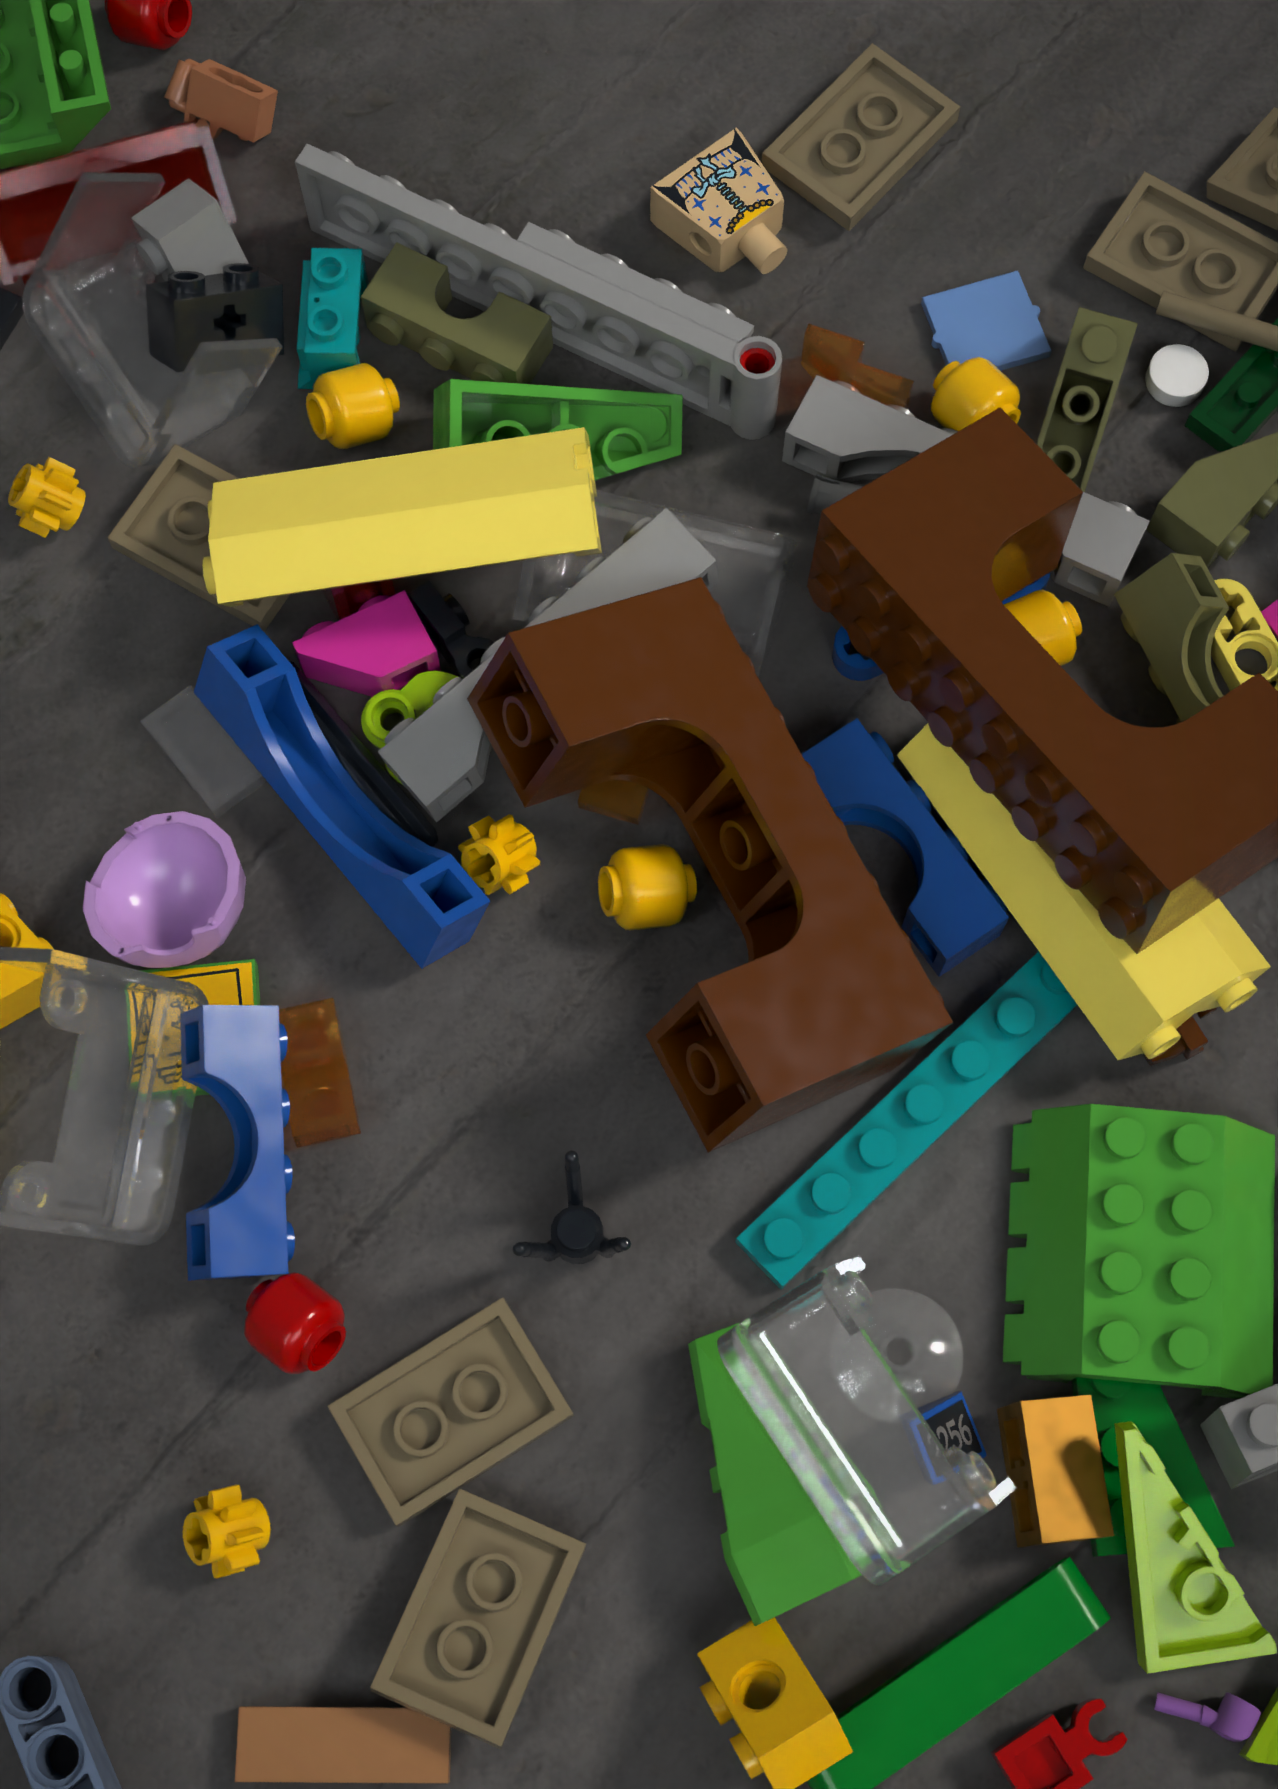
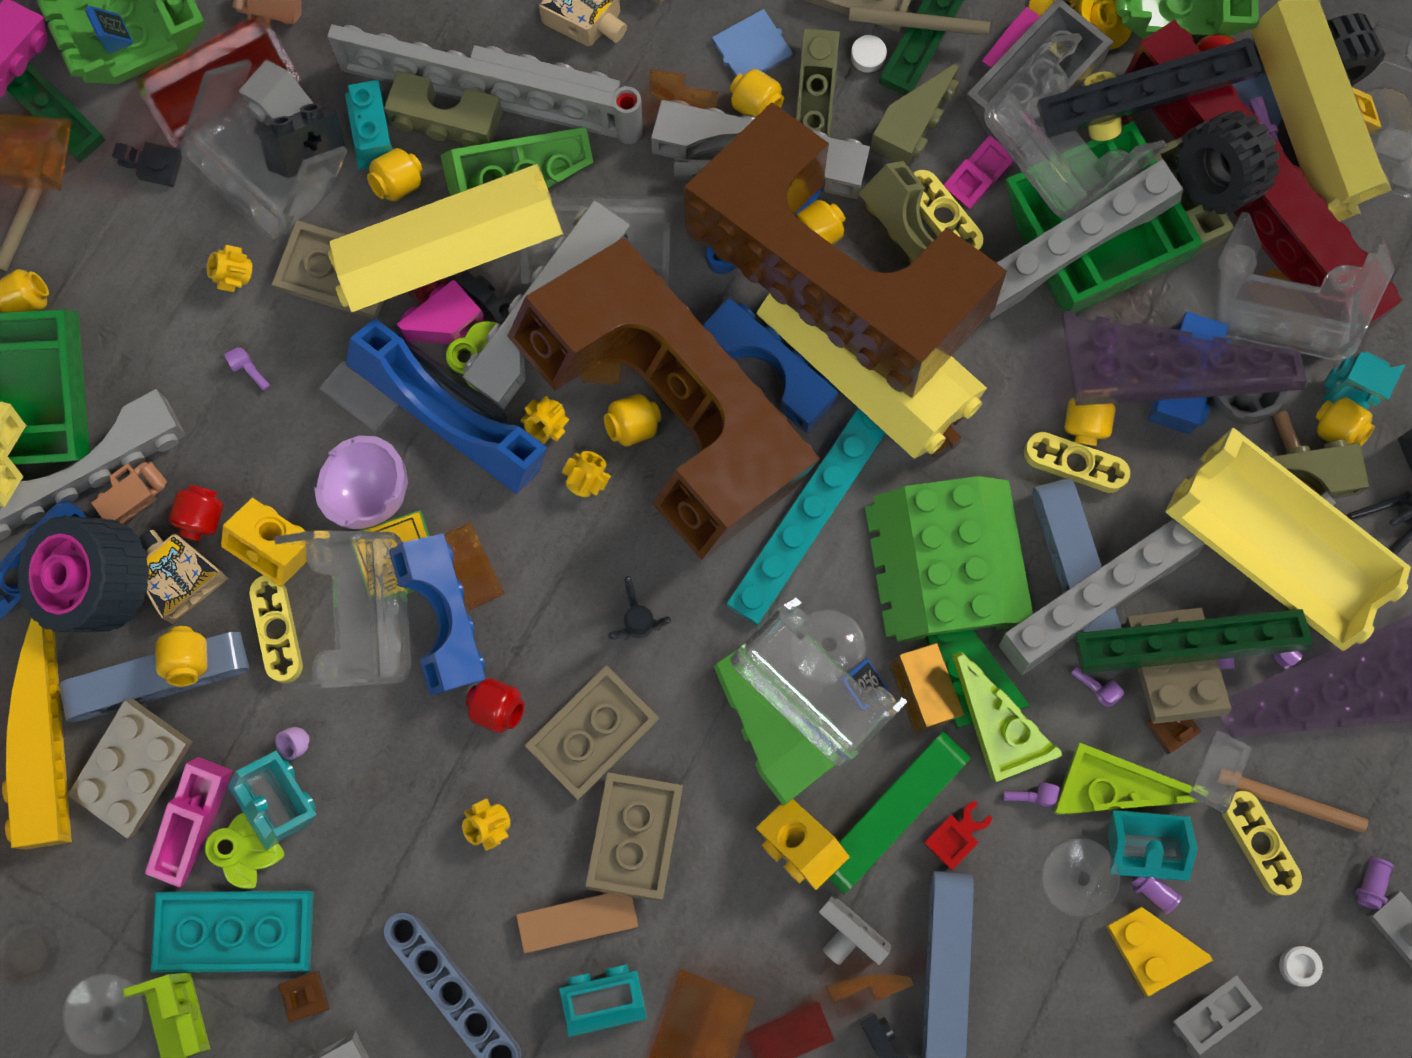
camera: 15 degrees left, 5 degrees up
none -> medium lavender hand [225,347,270,391]
none -> yellow gear [561,451,611,497]

